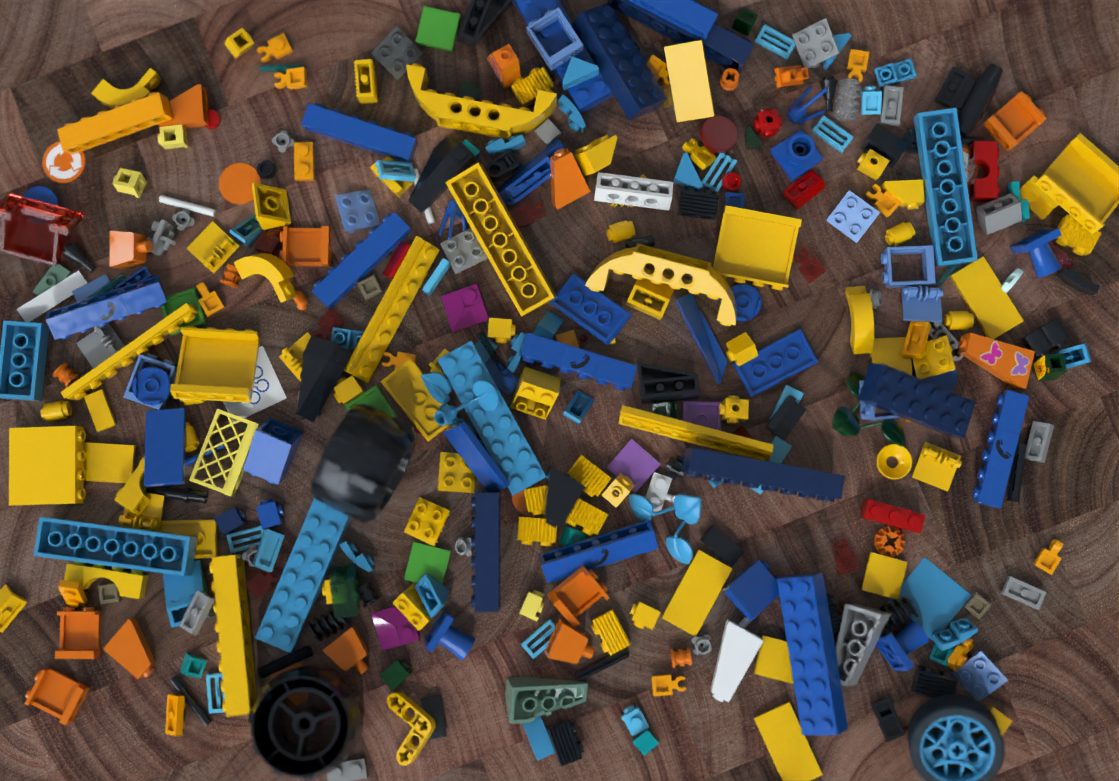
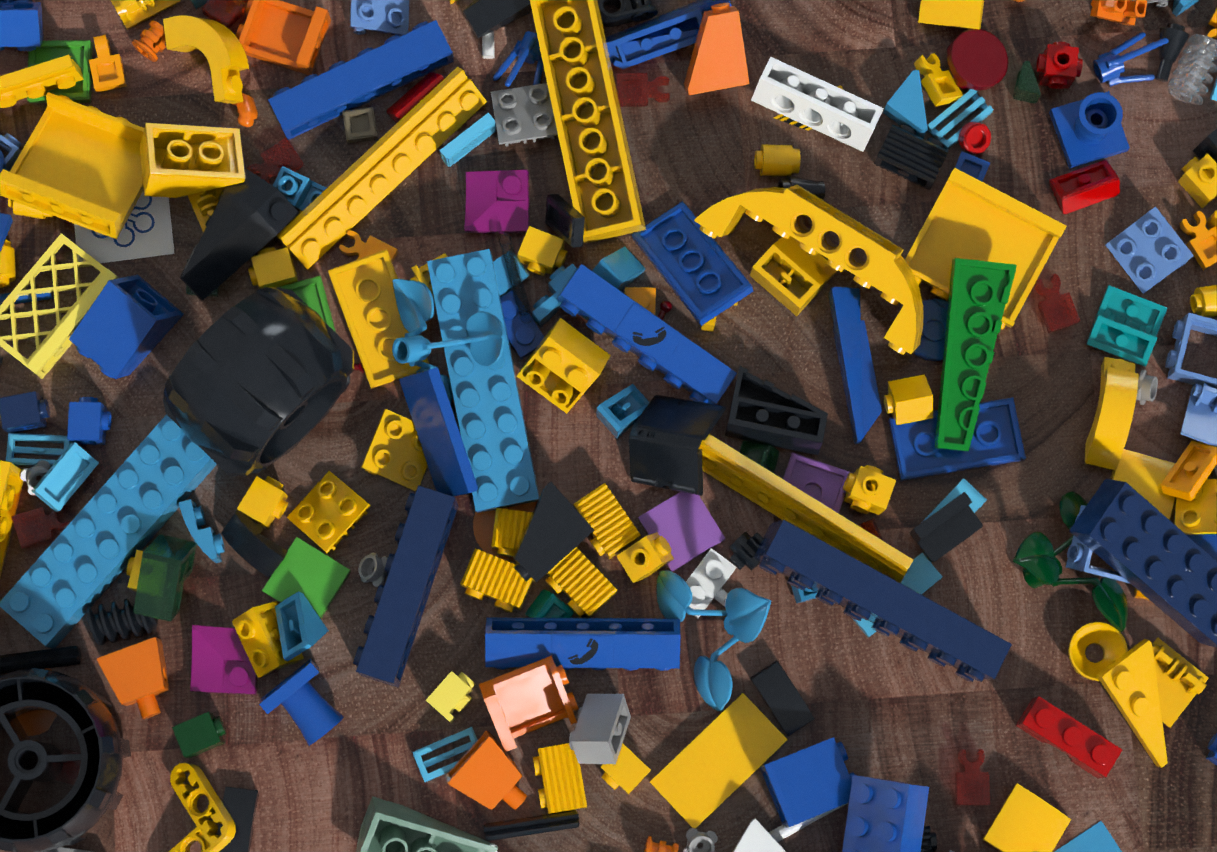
camera: 10 degrees right, 5 degrees down
black bush [355,582,380,608] -> none
yellow slope [573,134,617,177] -> none
medium azure tile [811,115,854,153] -> none
orange gear [874,526,906,557] -> none
none -> yellow slope [140,123,245,198]
none -> black slope [221,510,288,578]
none -> yellow brick [237,476,288,529]
none -> black tile [545,194,585,248]
none -> light grey brick [569,694,631,764]
none -> black piece [629,395,726,496]
none -> green wing [935,258,1017,451]
none -> teal slope [1086,285,1168,367]
none -> yellow wing [1096,639,1168,768]

